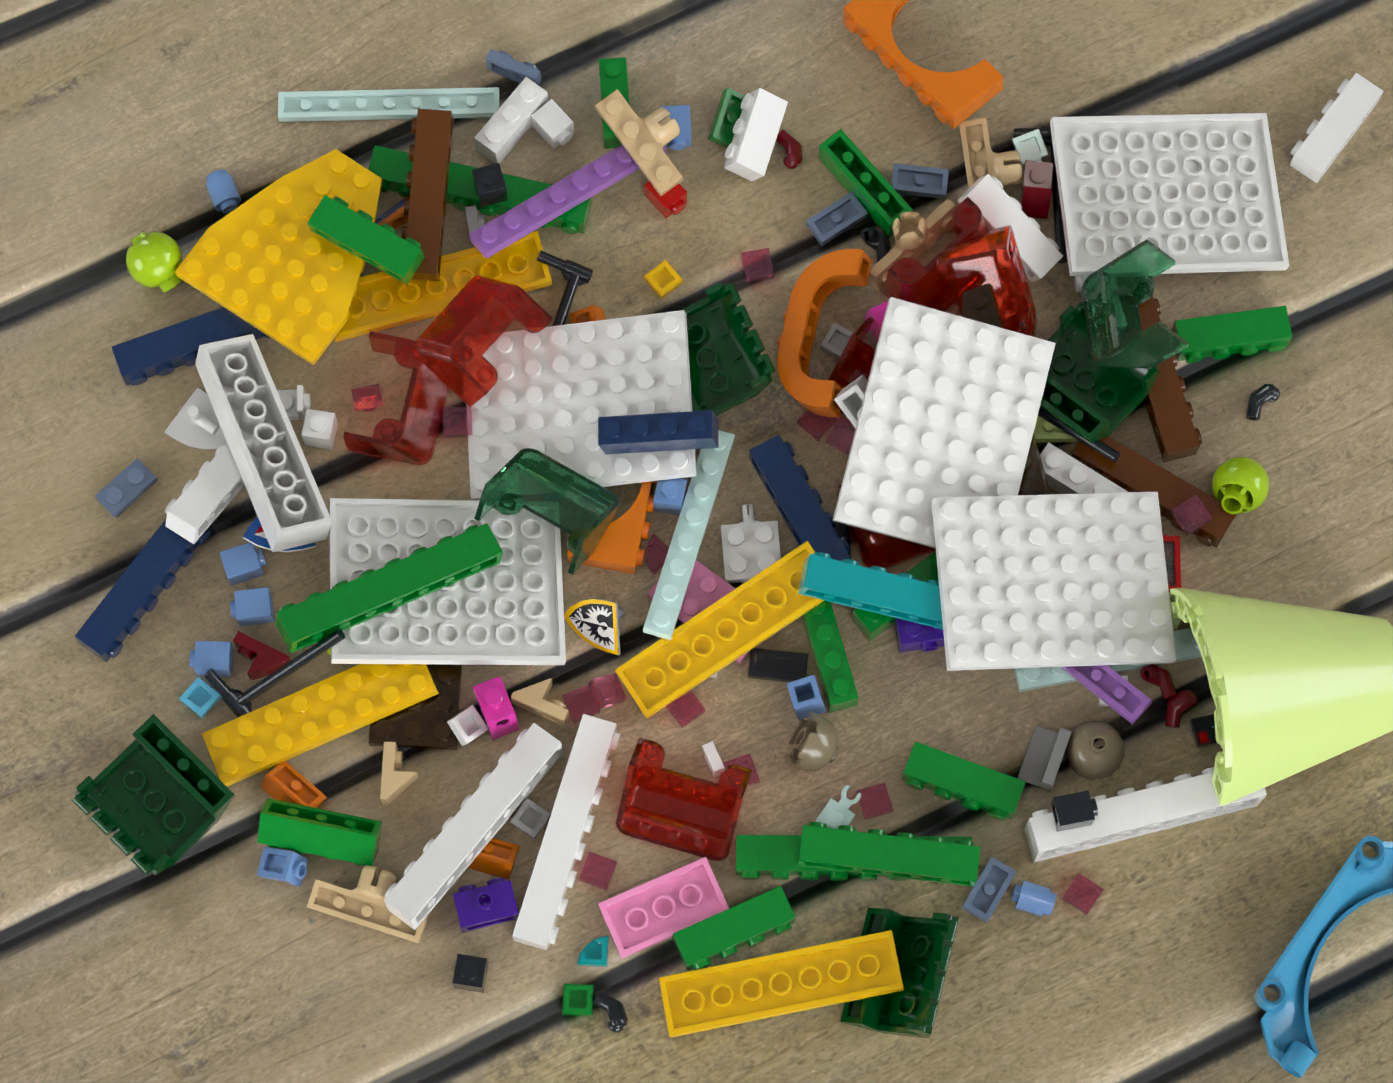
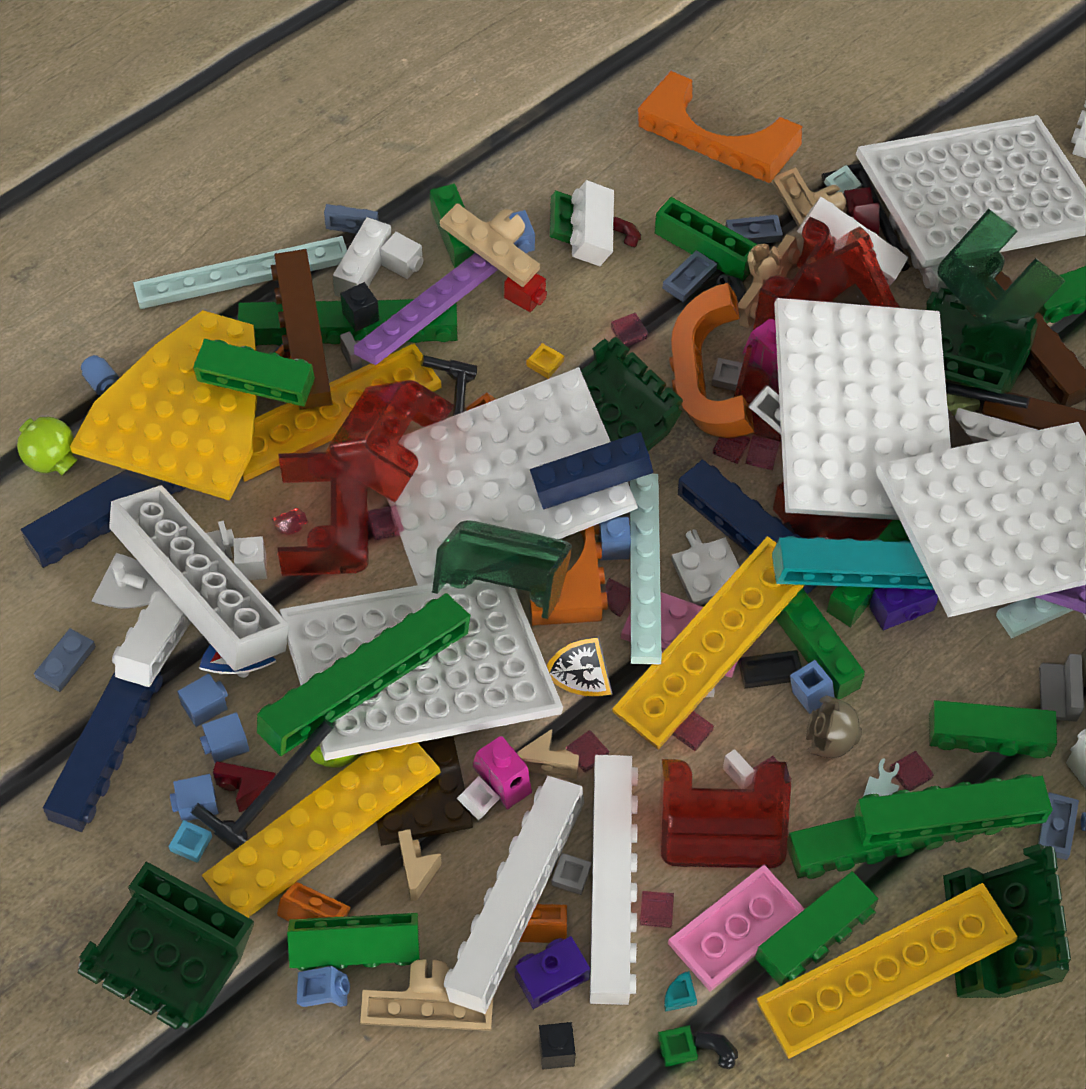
camera: 15 degrees left, 15 degrees down
clear pink tile [588,673,627,709] -> none

